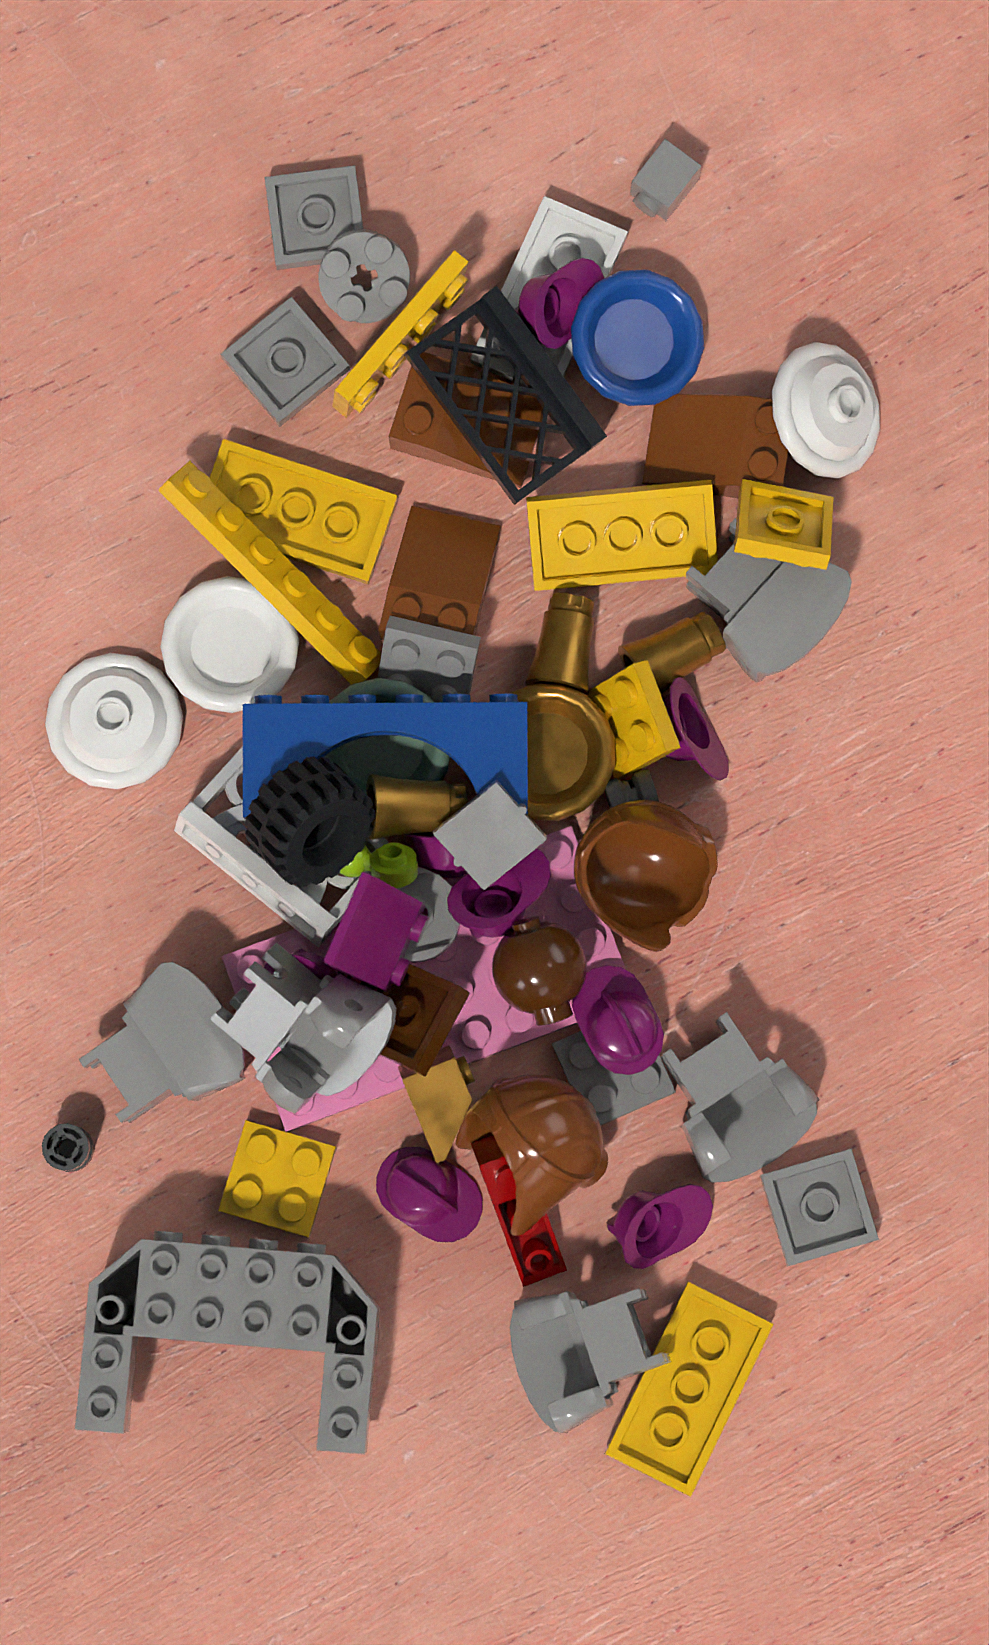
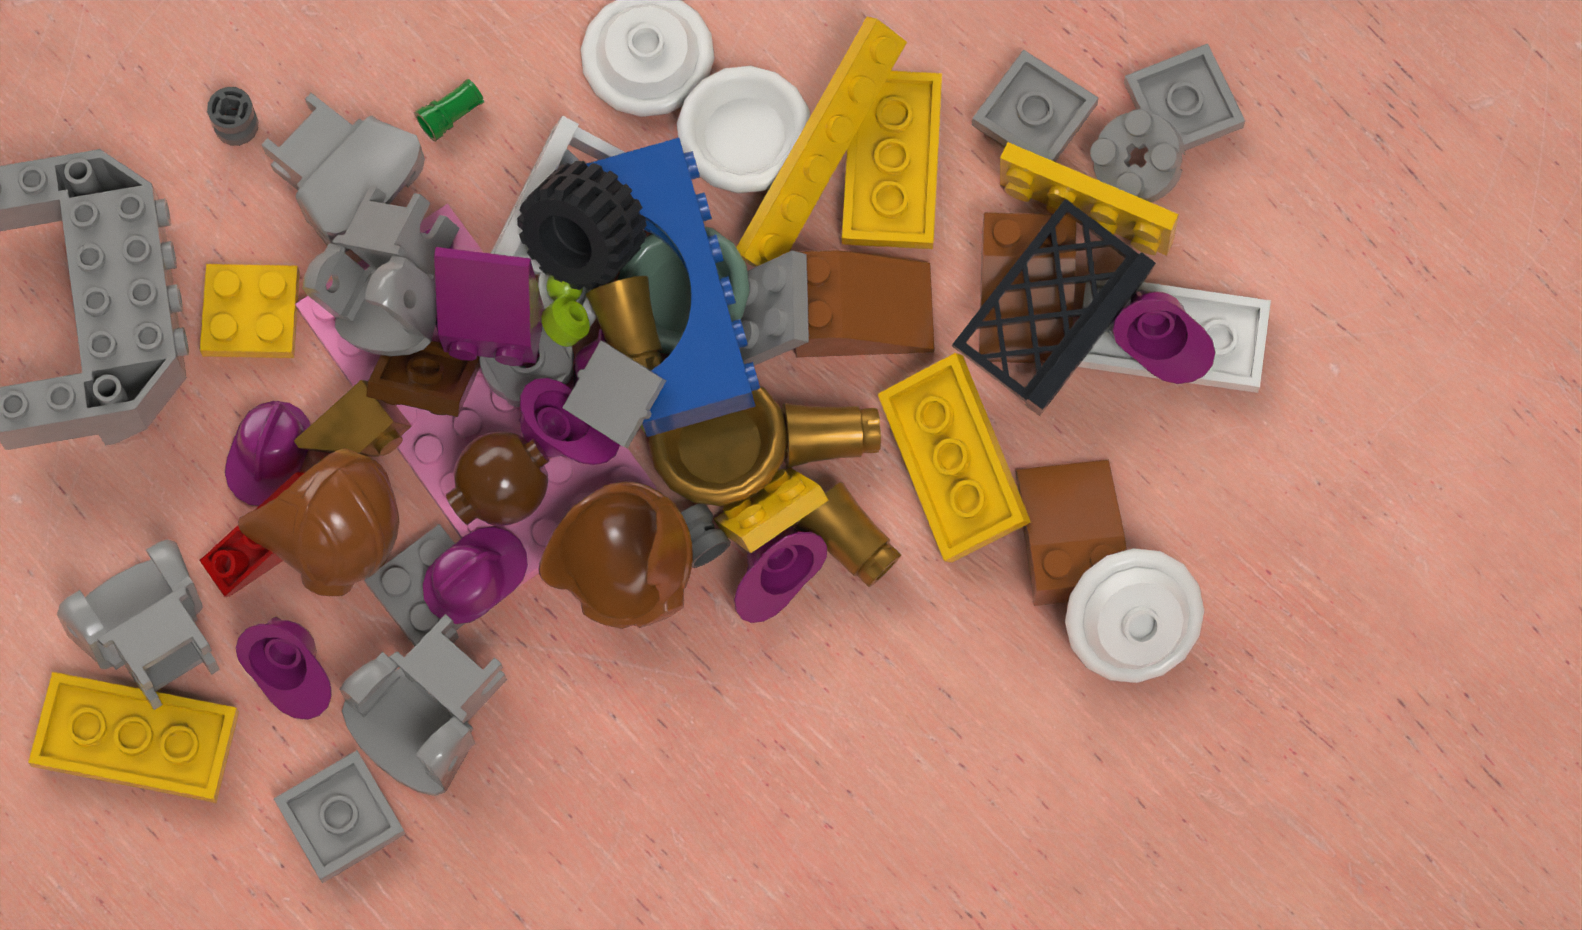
camera: 75 degrees right, 10 degrees down
blue piece [571,269,704,406] -> none
light grey brick [630,139,701,221] -> none
light grey piece [686,518,852,683] -> none
yellow plate [734,479,834,570] -> none
none -> green pin [414,79,484,142]

